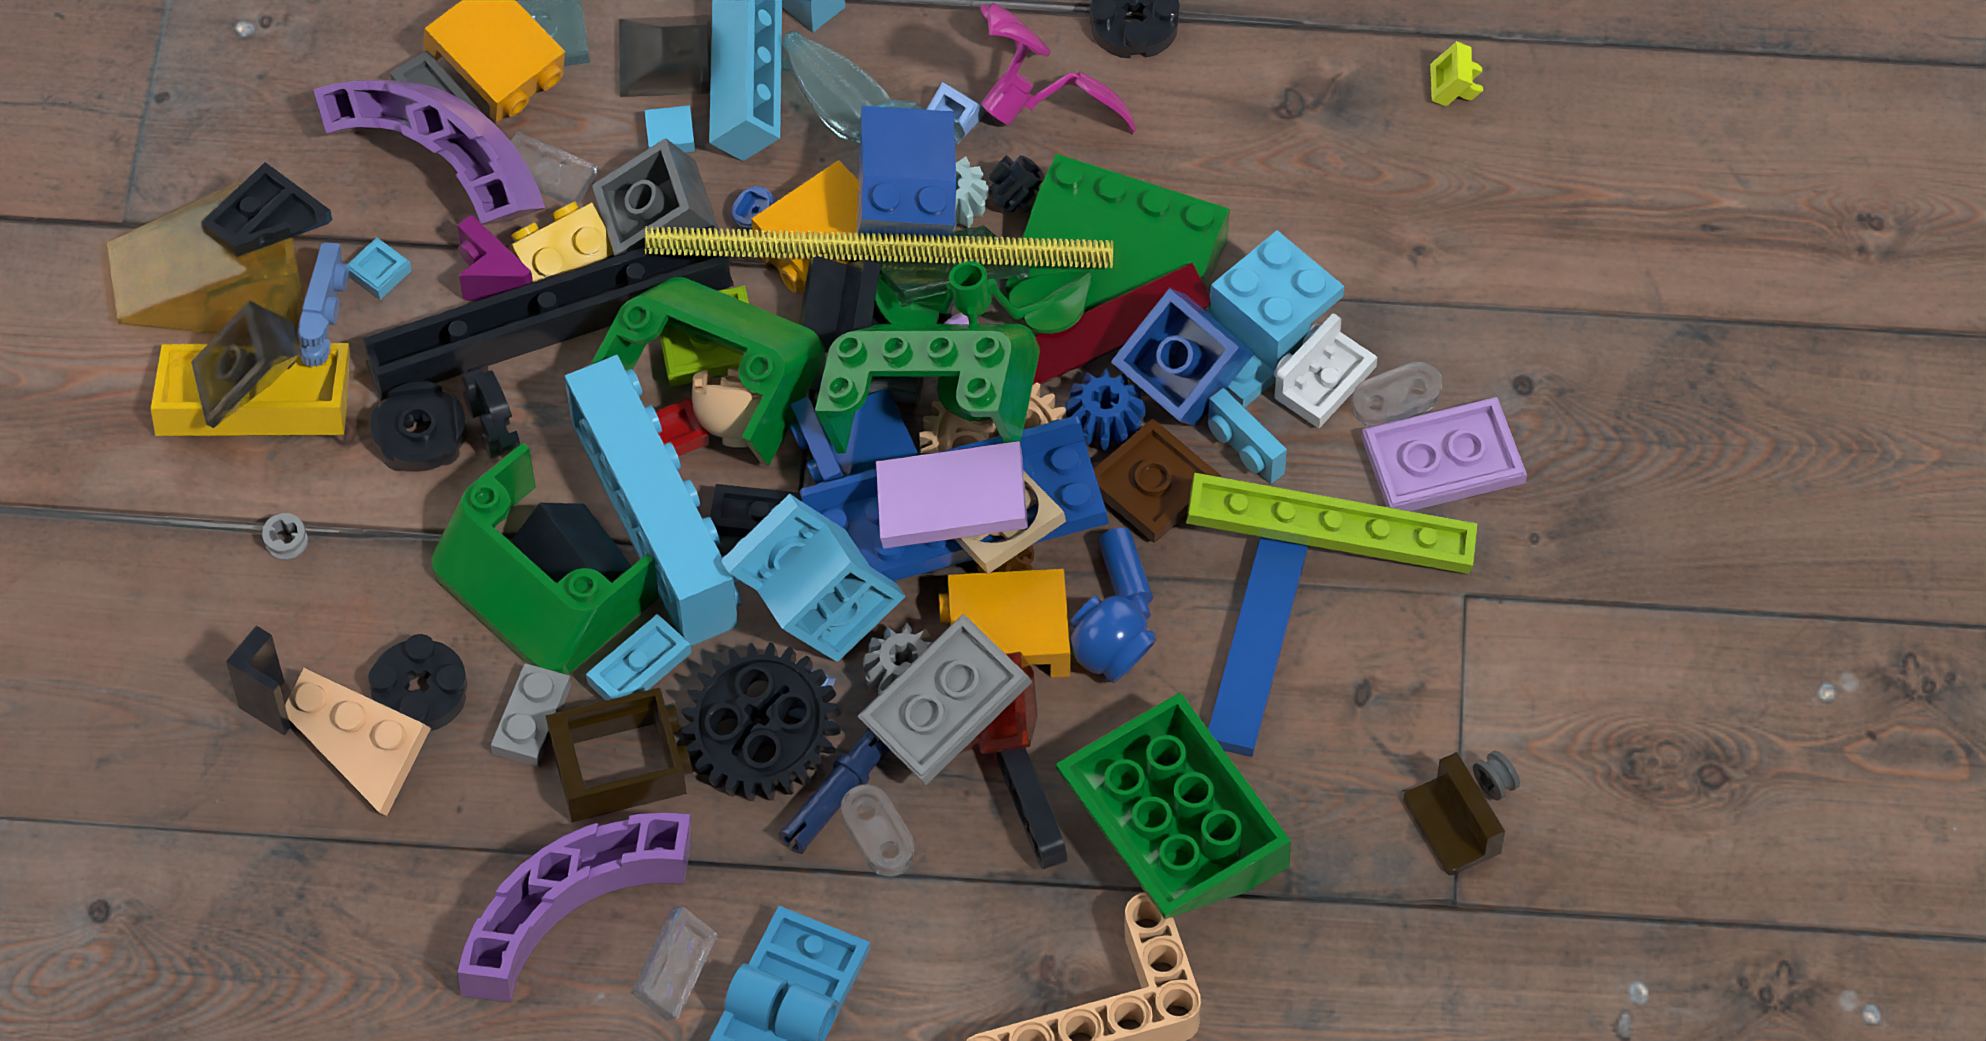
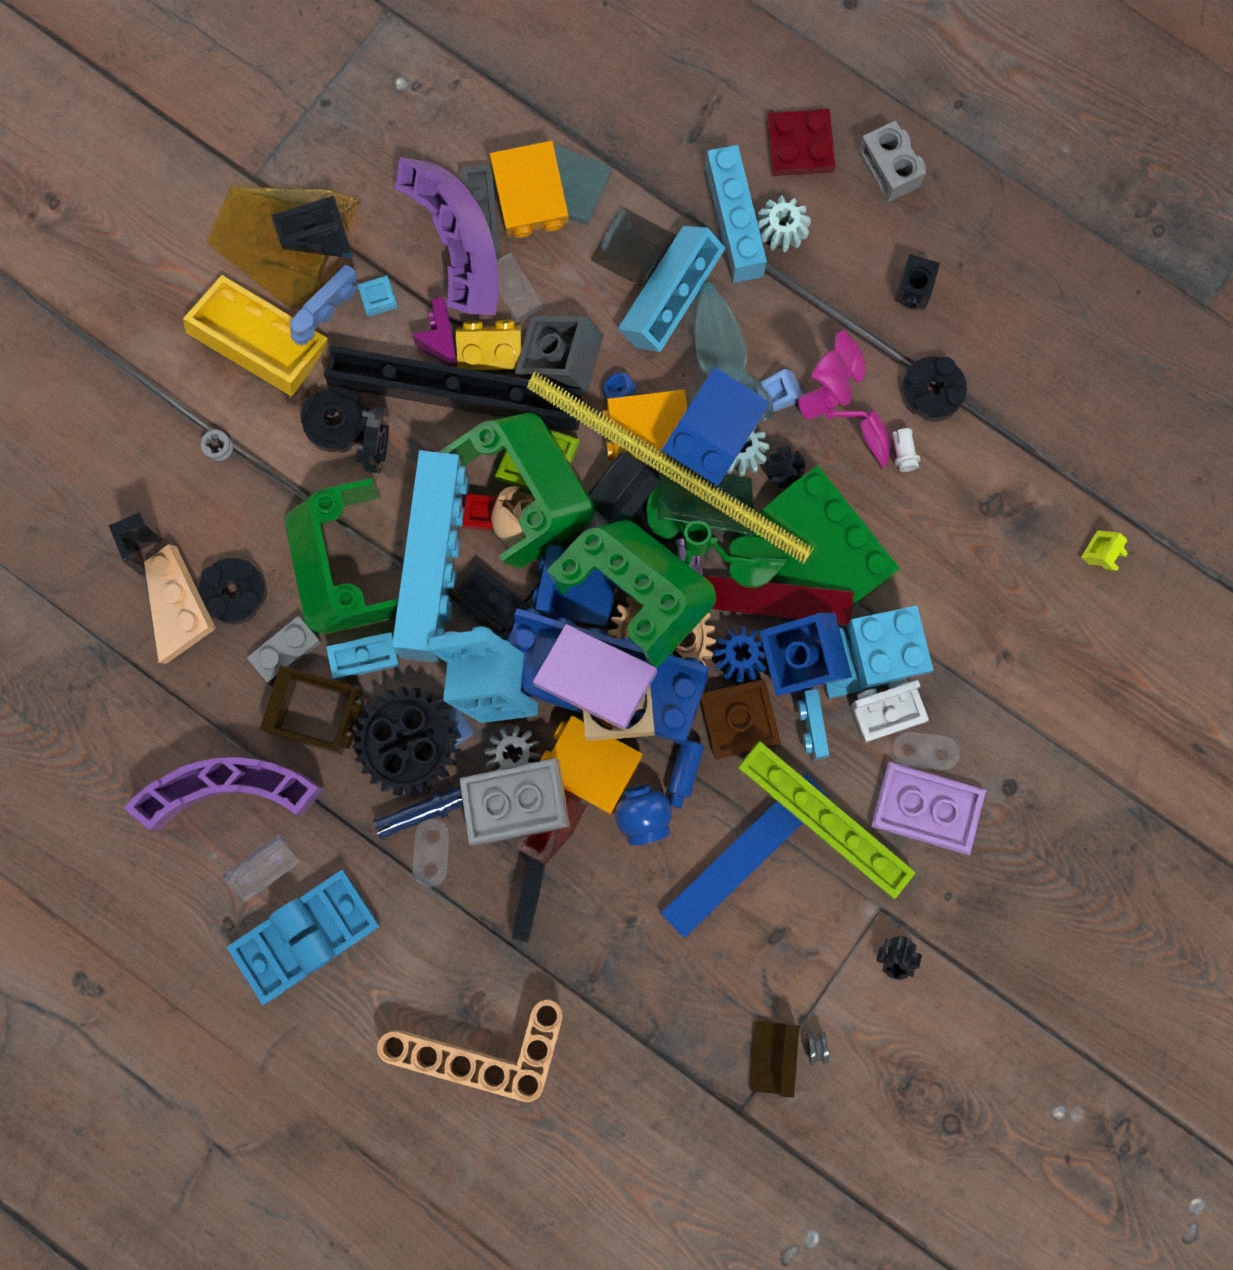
camera: 30 degrees right, 20 degrees up
clear smoke slope [191,300,302,428] -> none
black slope [510,503,632,583] -> none
medium azure tile [645,105,695,153] -> none
green slope [1056,692,1291,919] -> none
none -> black gear [877,936,922,980]
none -> white pin [892,428,921,472]

